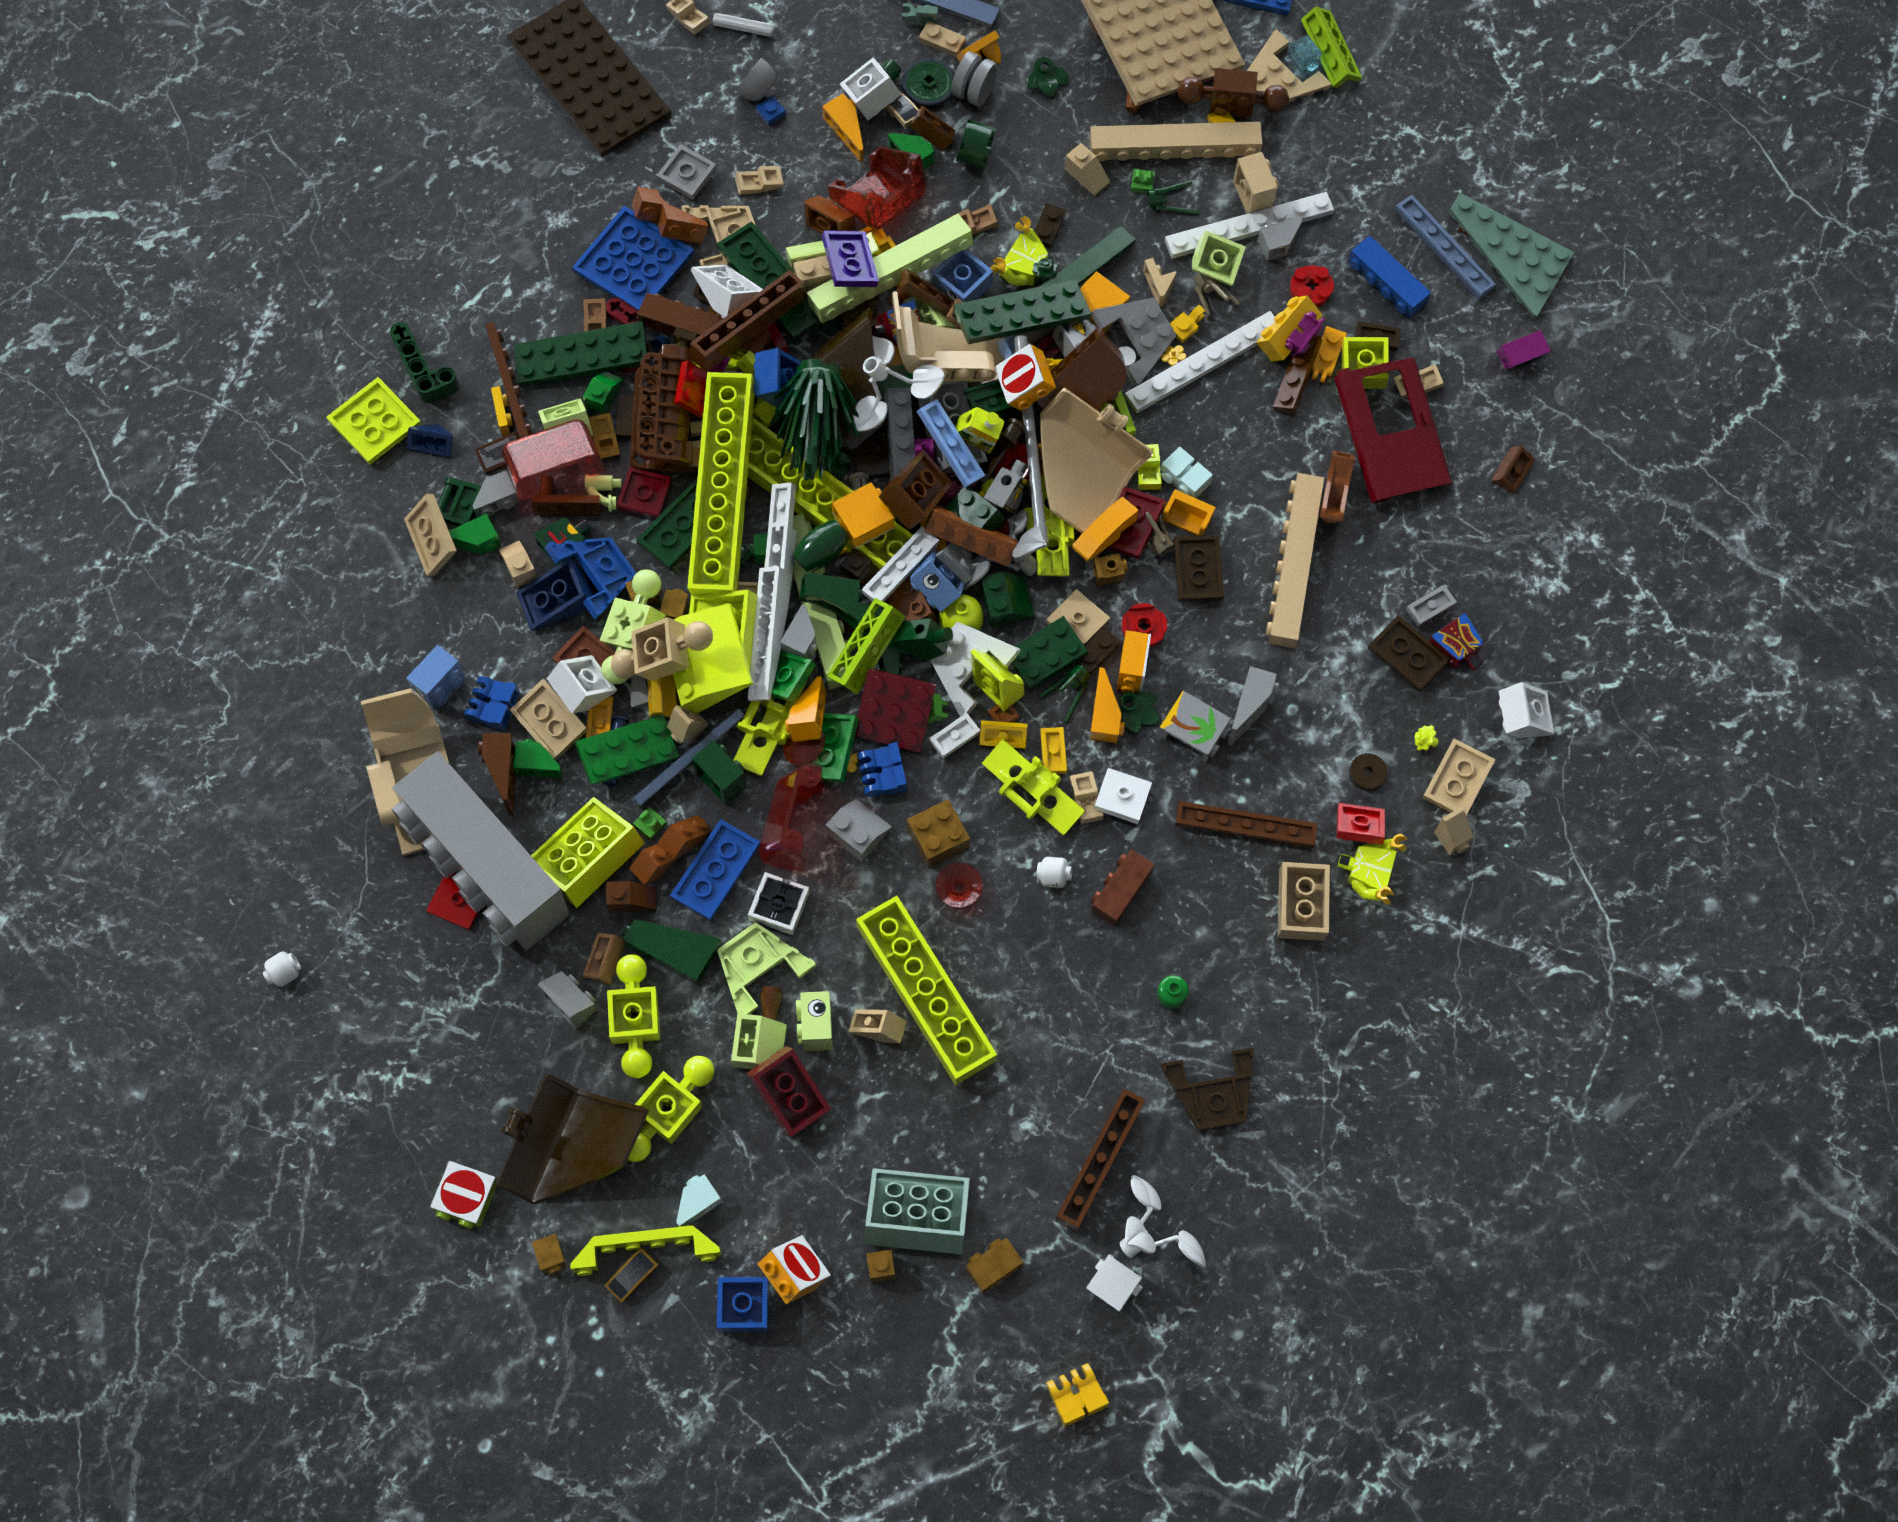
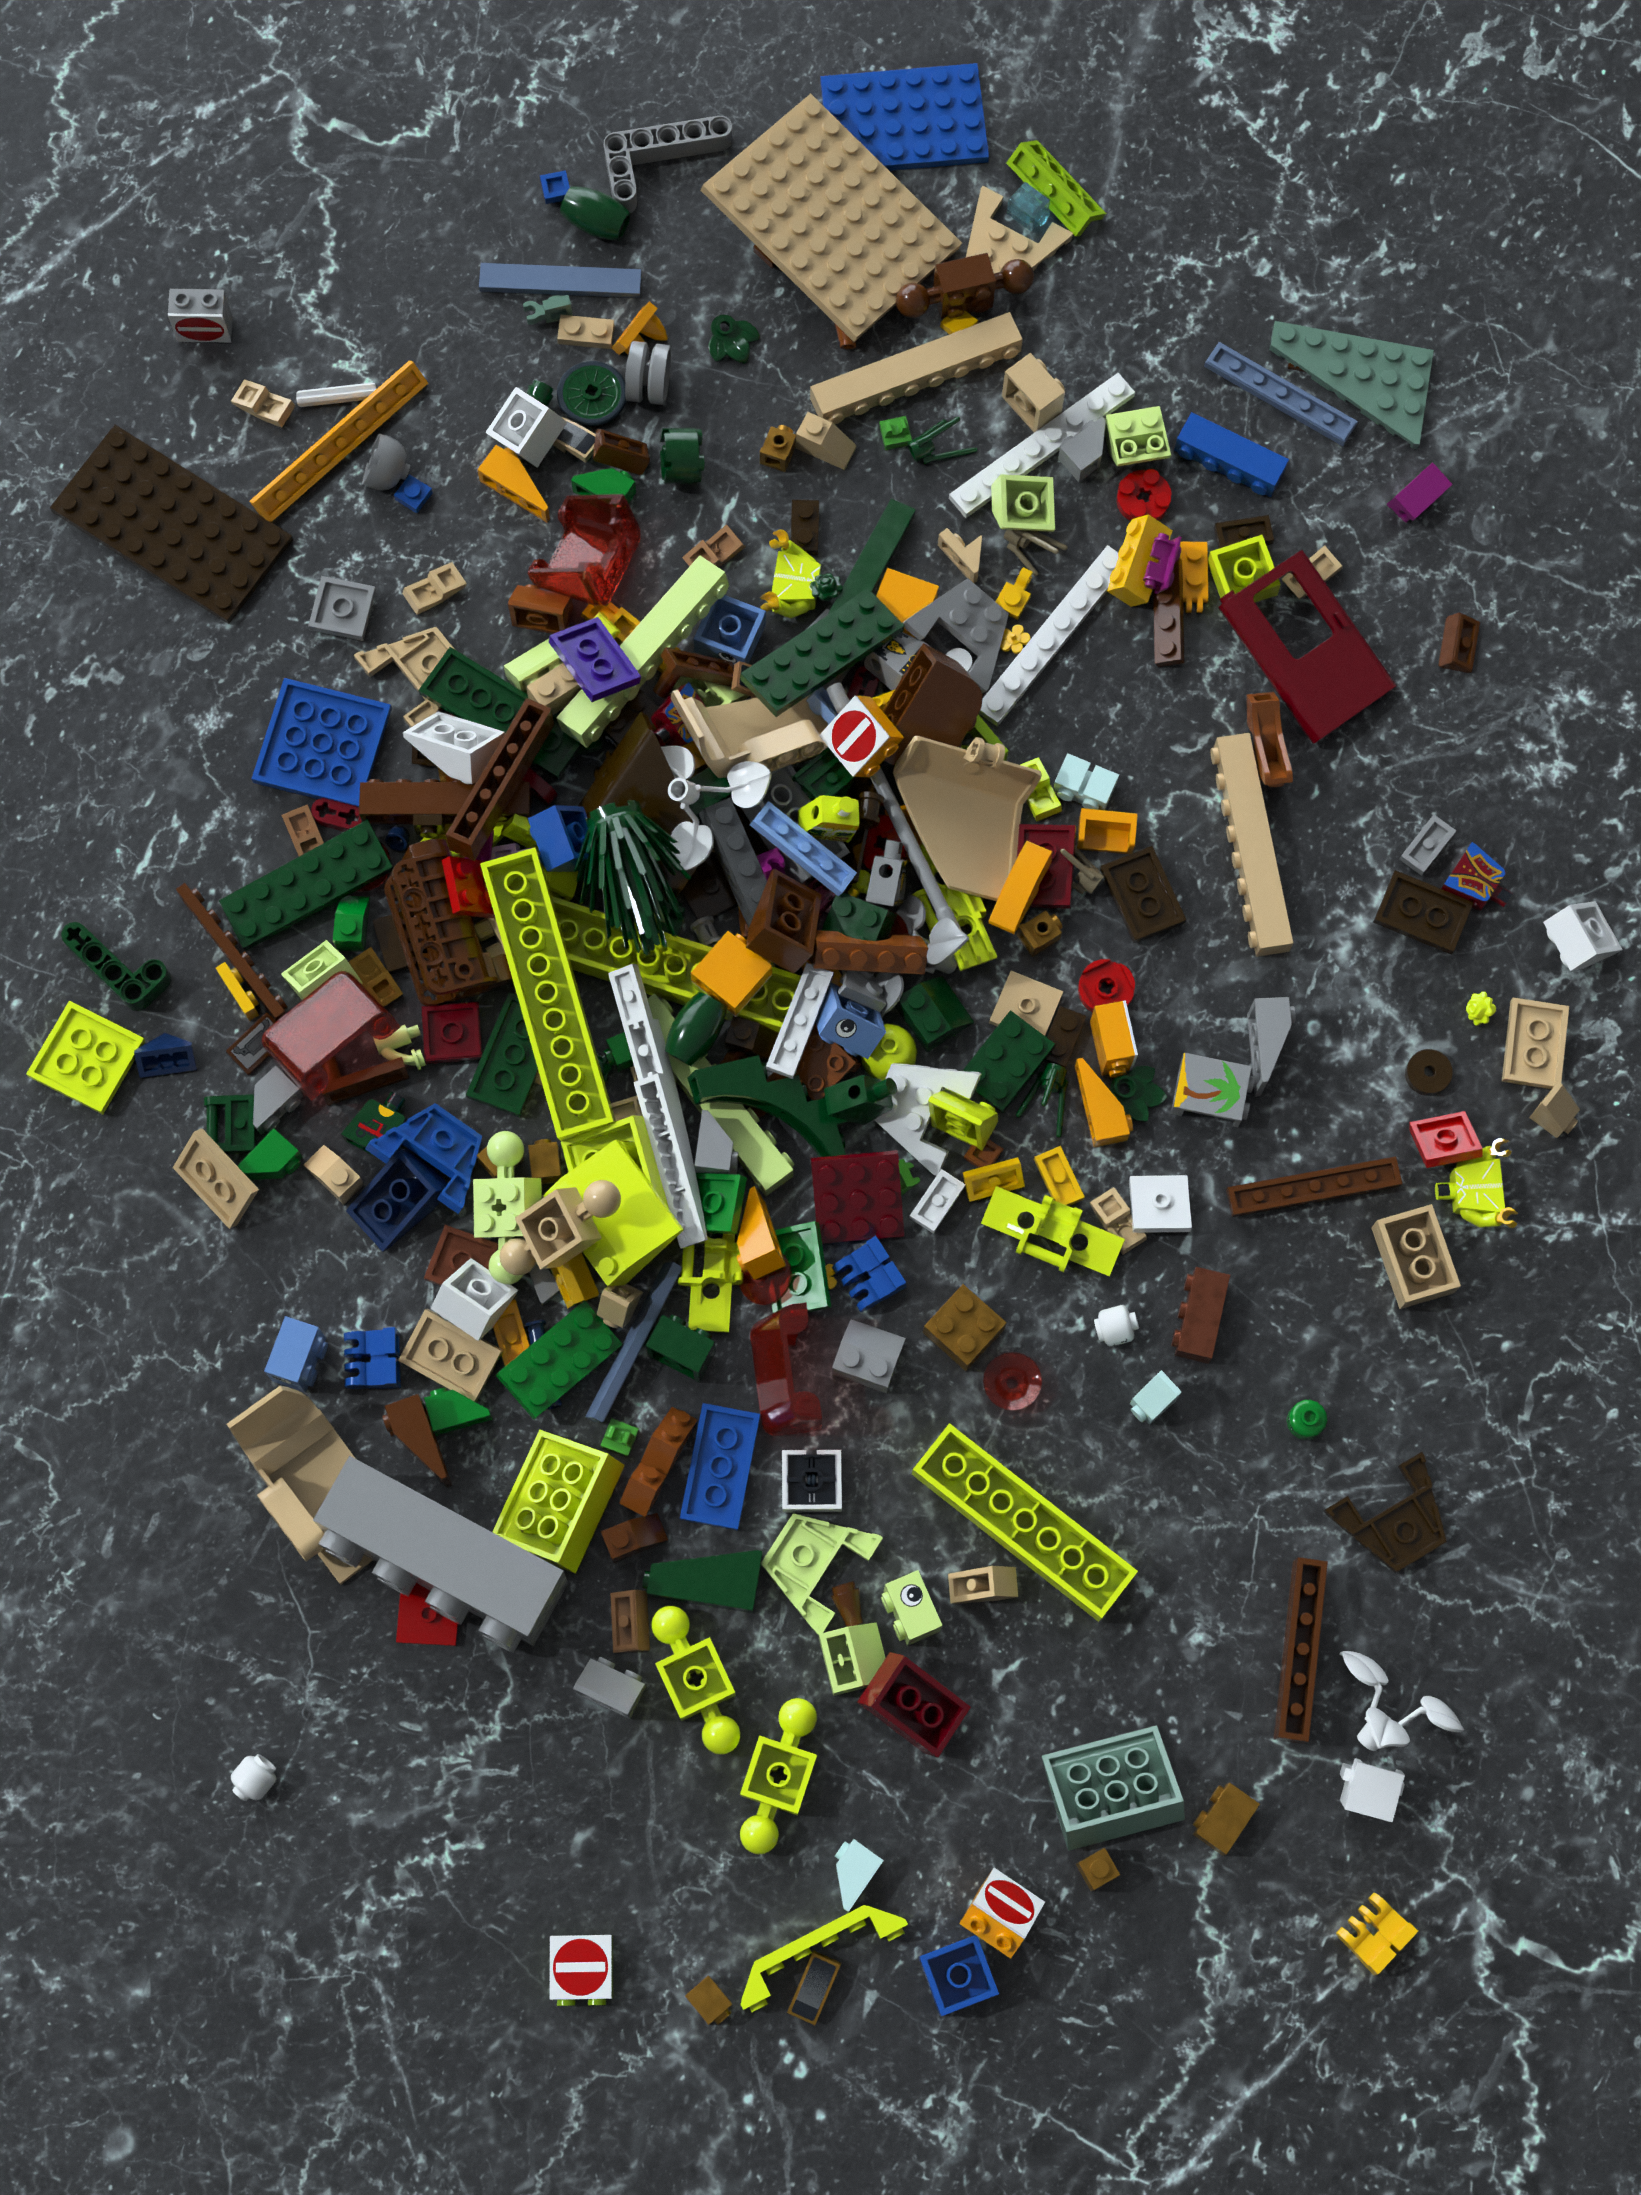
camera: 20 degrees left, 5 degrees up
dark brown panel [495,1074,649,1204] -> none
dark orange arch [632,187,708,244] -> none
lime fence [827,598,906,694] -> none
none -> light orange plate [249,361,428,522]
none -> pearl gold brick [760,425,796,472]
none -> yellowish green slope [1104,406,1171,467]
none -> light aqua slope [1130,1370,1181,1425]

